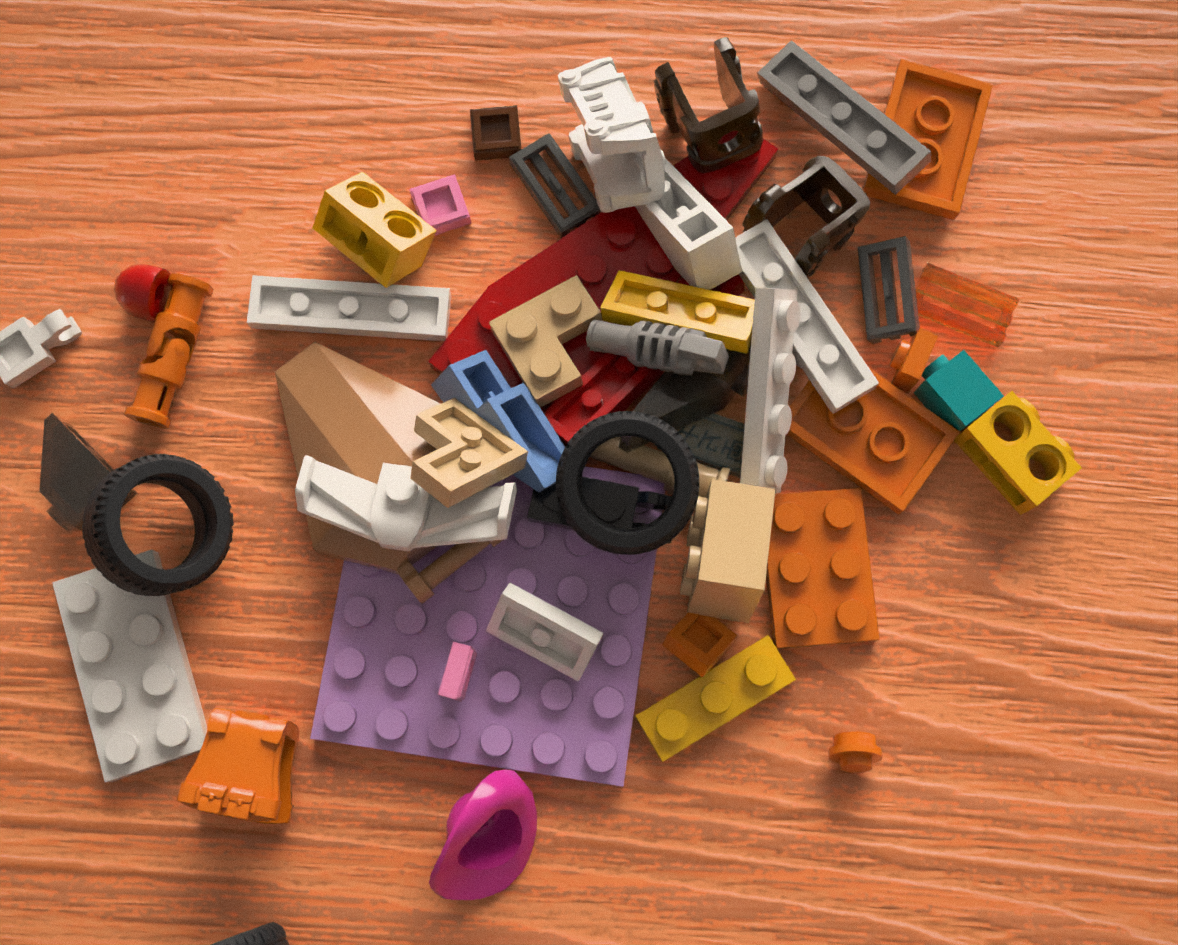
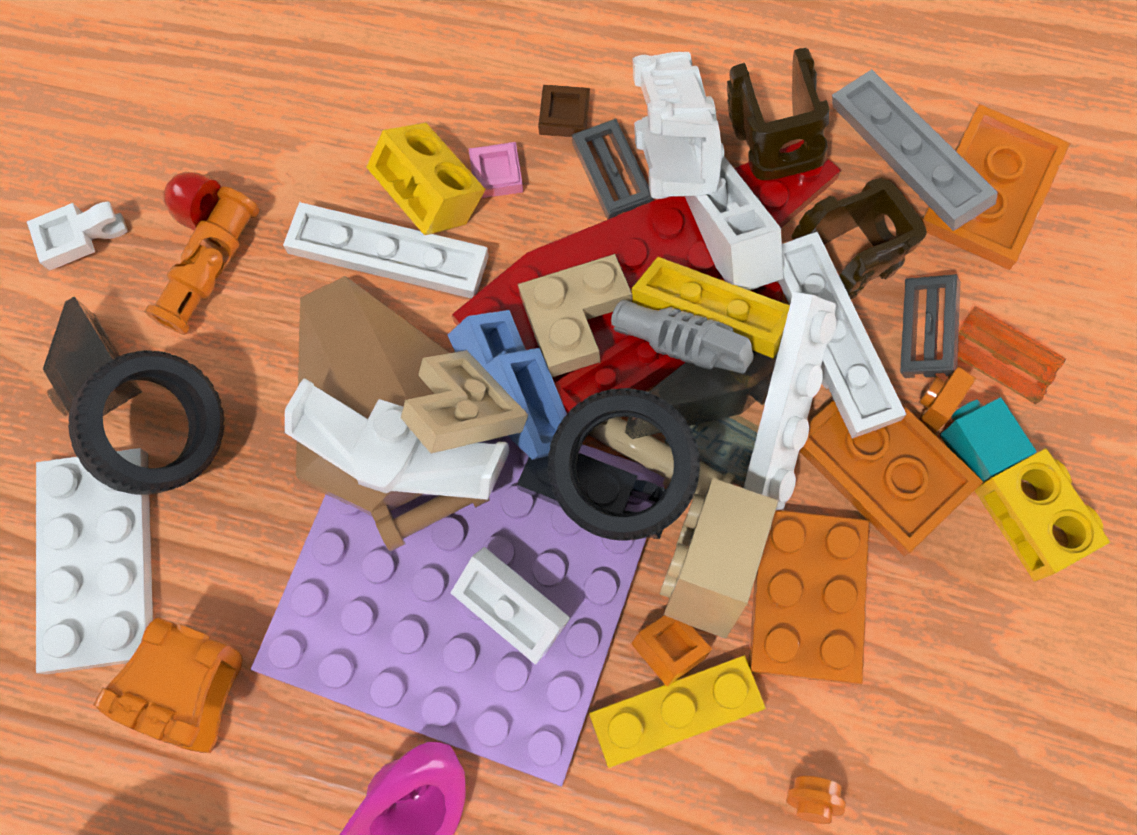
camera: 15 degrees right, 5 degrees down
bright pink tile [438,641,477,702] -> none

